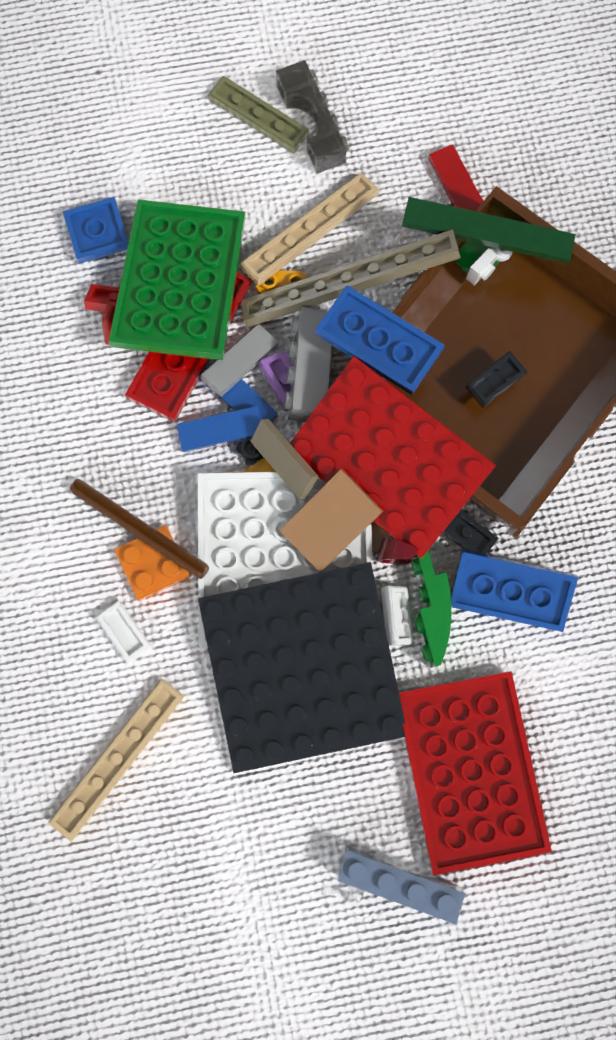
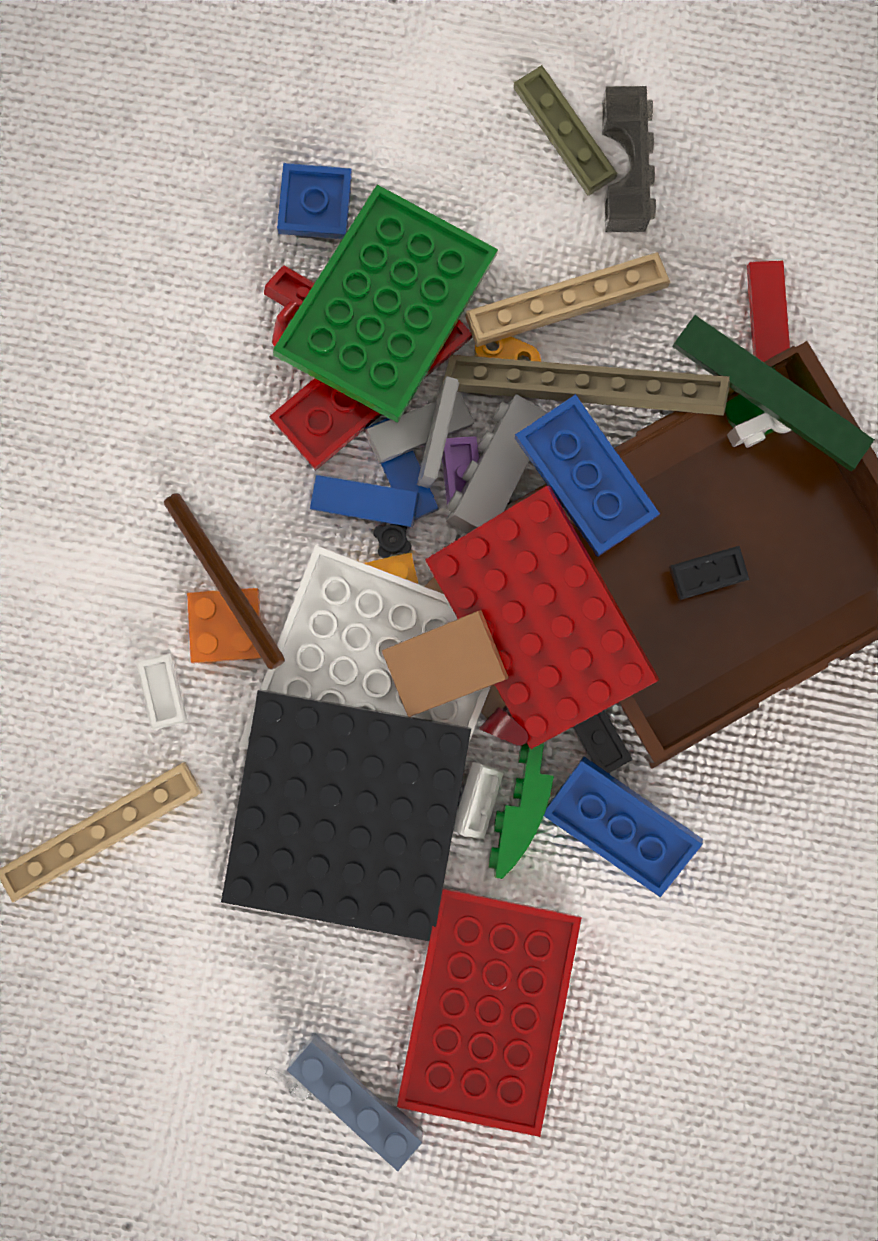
camera: 20 degrees right, 5 degrees up
dark tan tile [251,419,319,499] -> none
none -> light grey tile [417,376,459,488]

